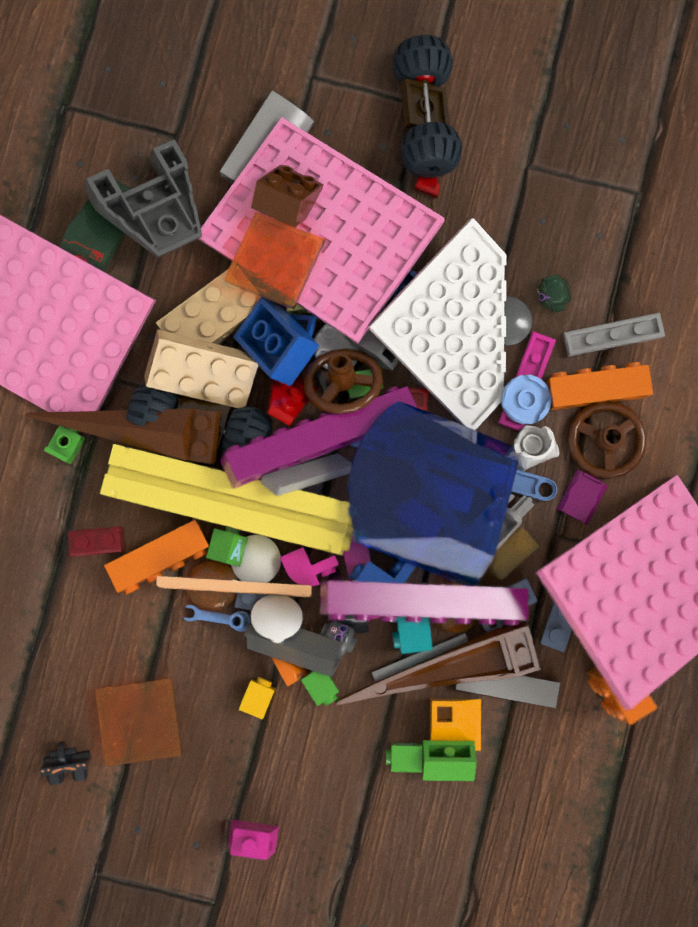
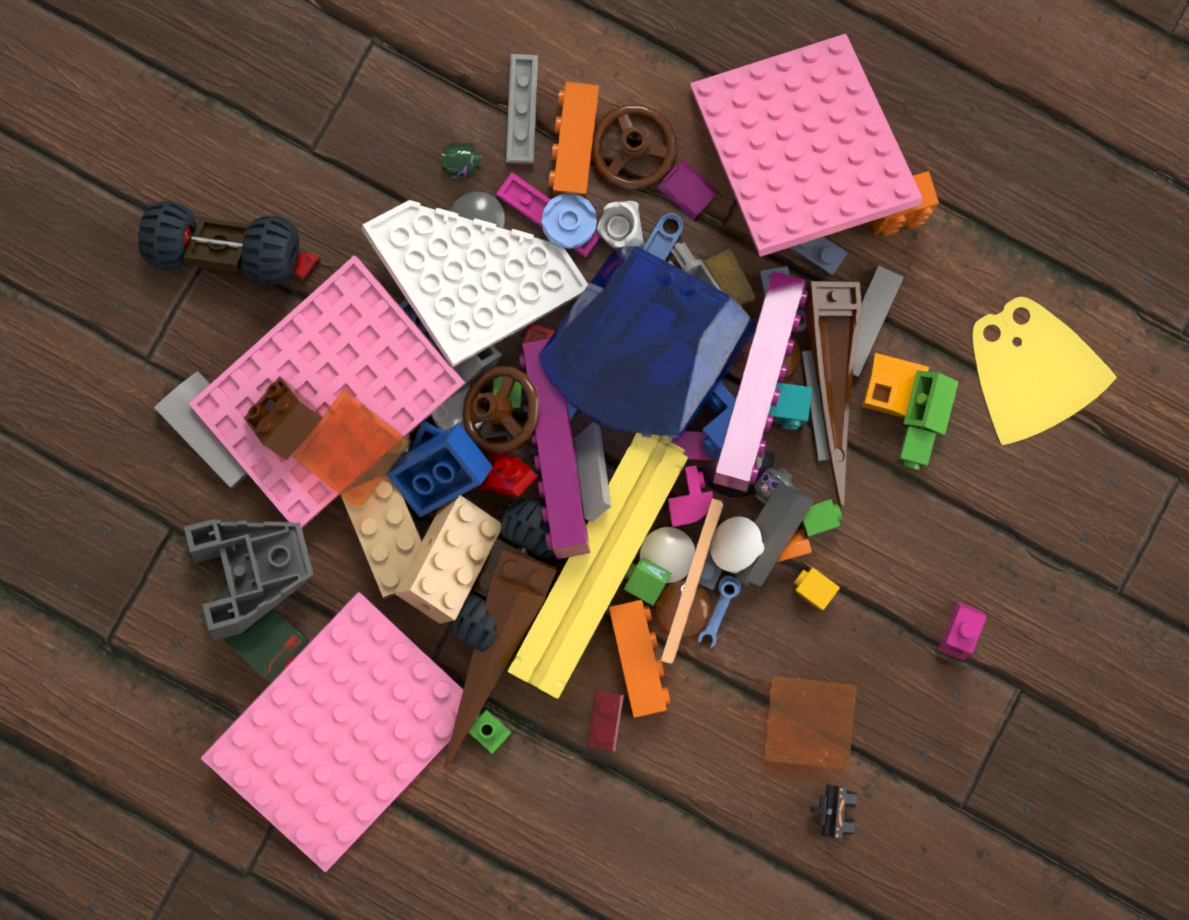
camera: 75 degrees left, 0 degrees up
none -> light yellow piece [973,297,1117,445]

